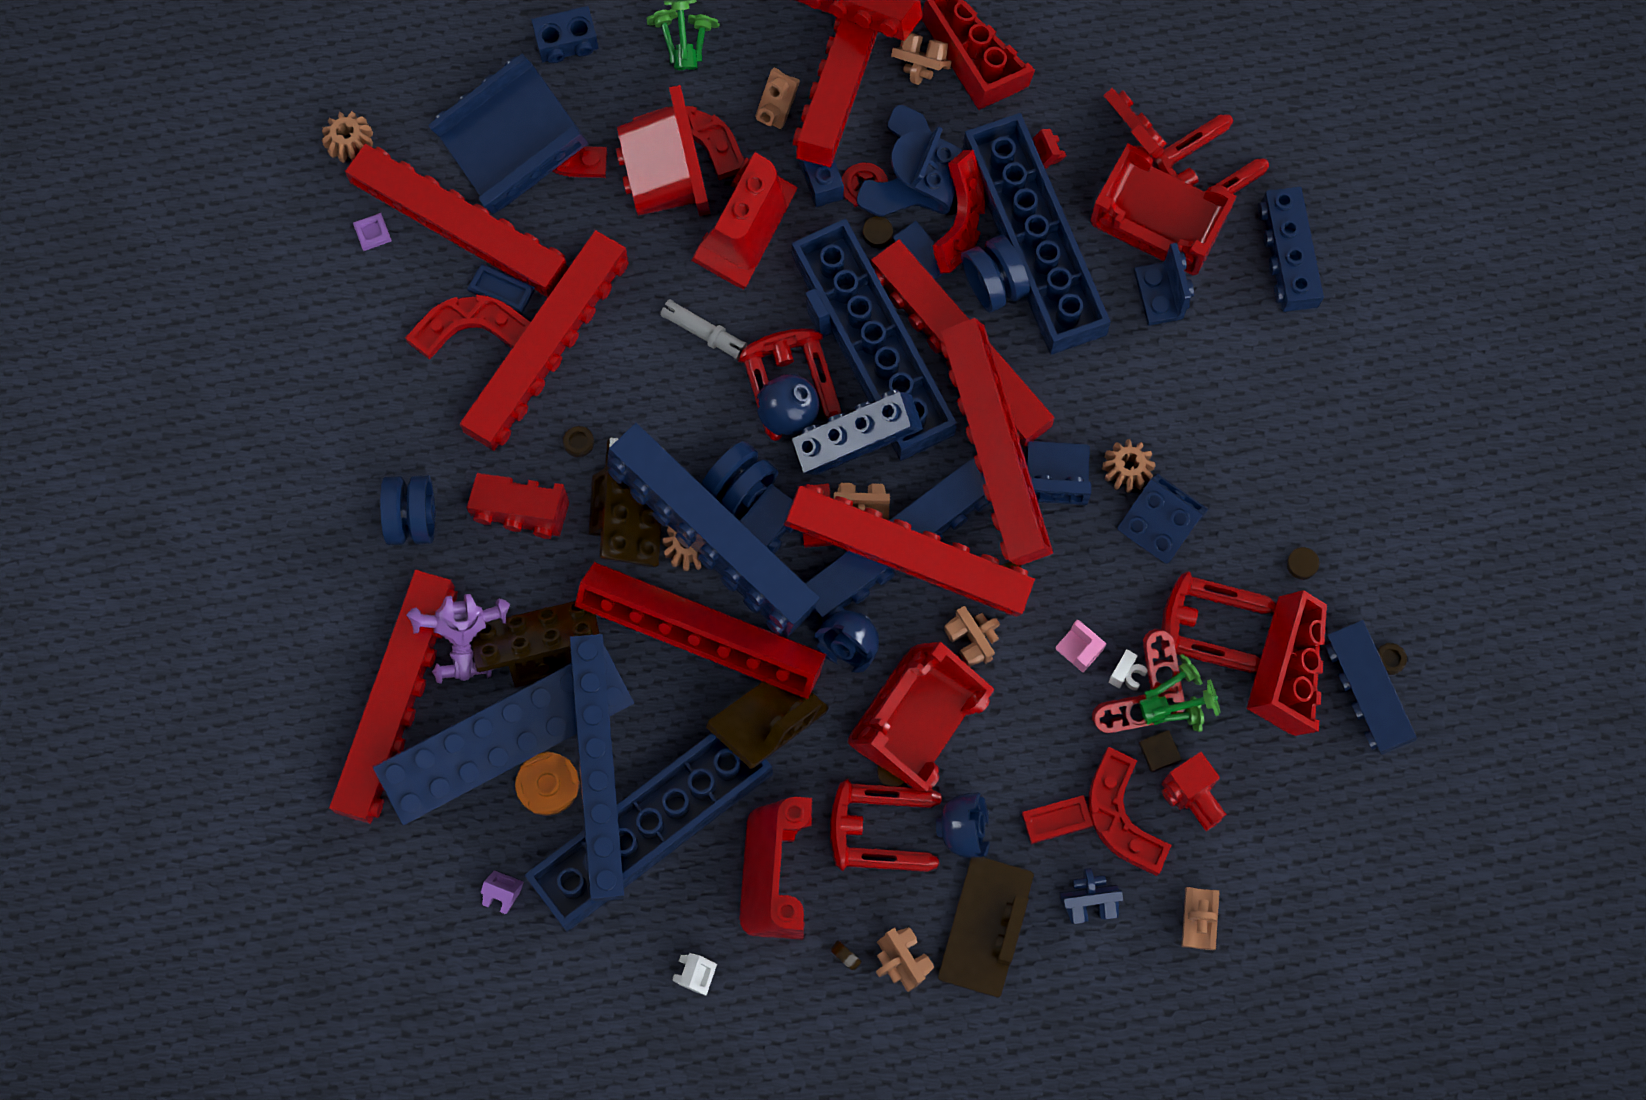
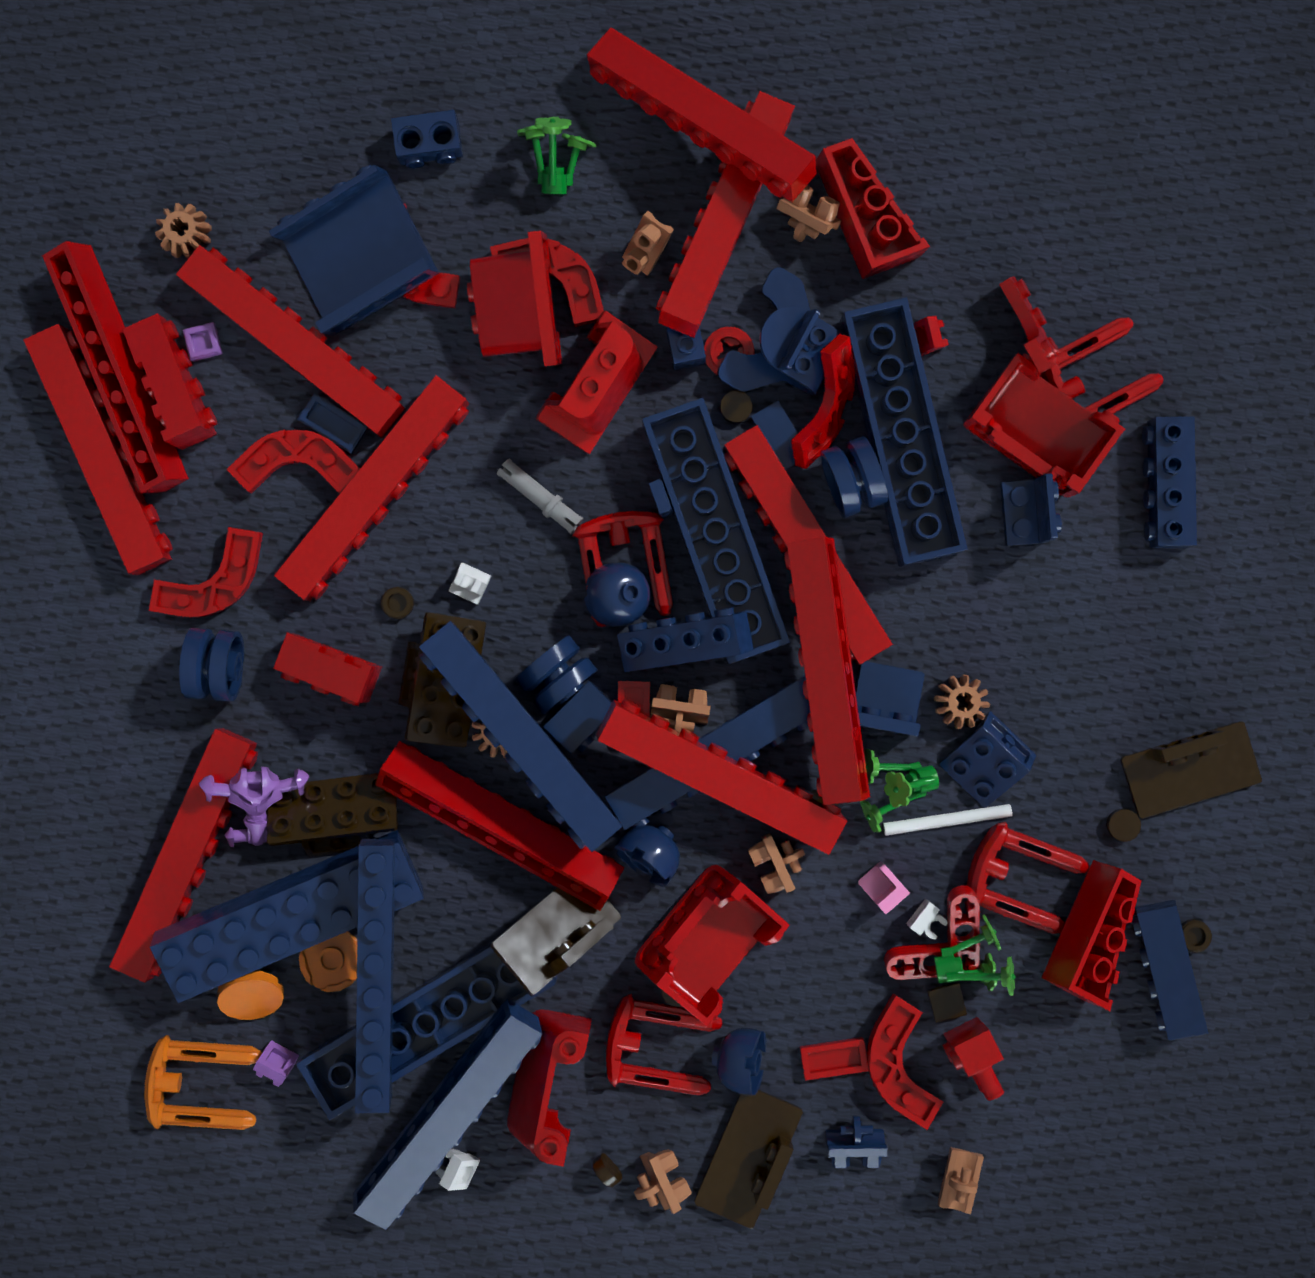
camera: 10 degrees right, 15 degrees up
none -> red brick [23,324,173,575]
none -> red brick [42,241,189,493]
none -> red wedge [123,313,218,450]
none -> orange piece [144,1035,262,1130]
none -> red plate [149,527,263,618]
none -> orange tile [217,971,284,1020]
none -> brick [353,999,543,1230]
none -> white tile [449,563,491,605]
none -> plant [860,749,939,833]
none -> white bar [883,804,1012,836]
none -> dark brown bracket [1120,721,1262,819]

